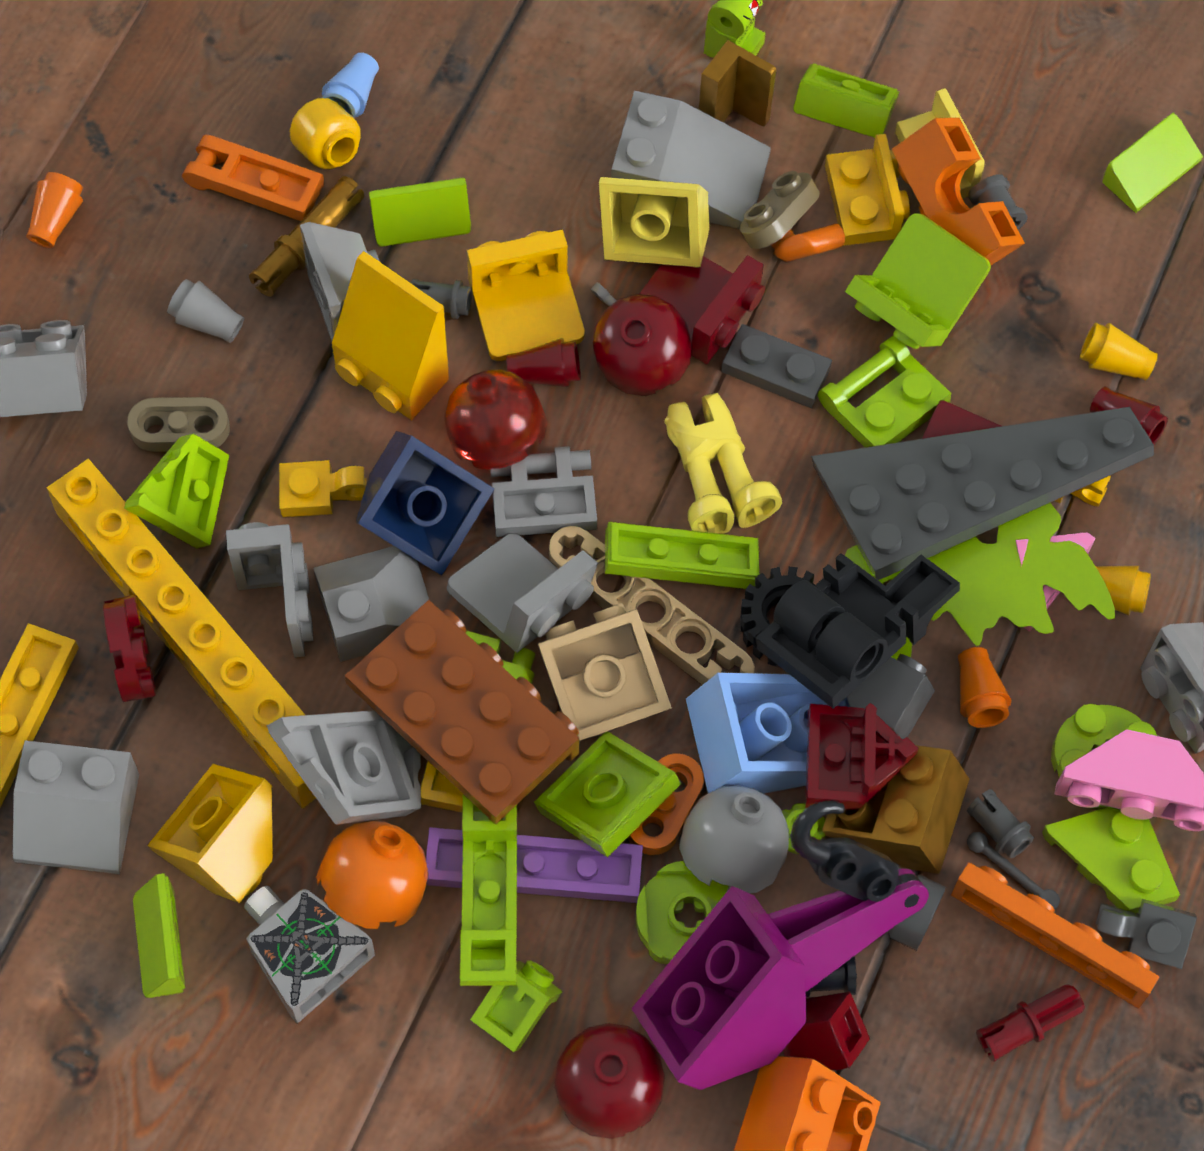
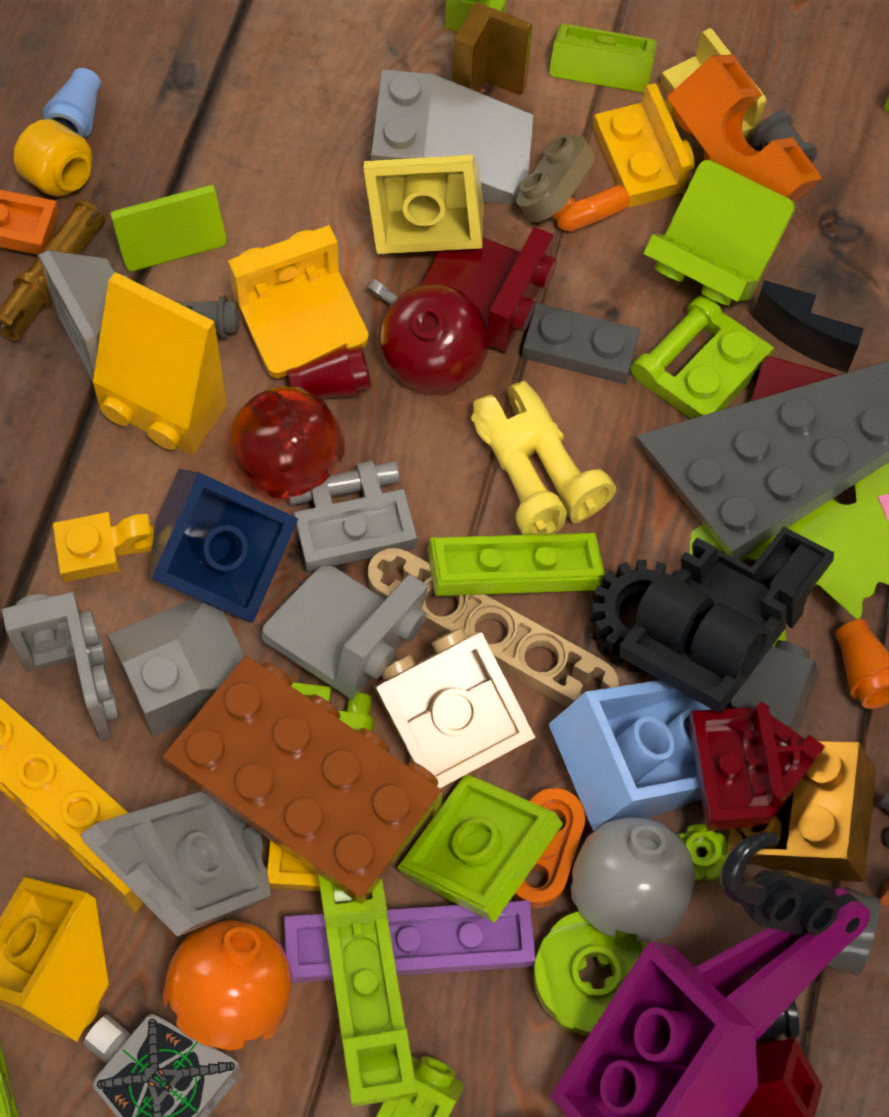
camera: 10 degrees left, 0 degrees up
none -> black slope [752,280,864,373]

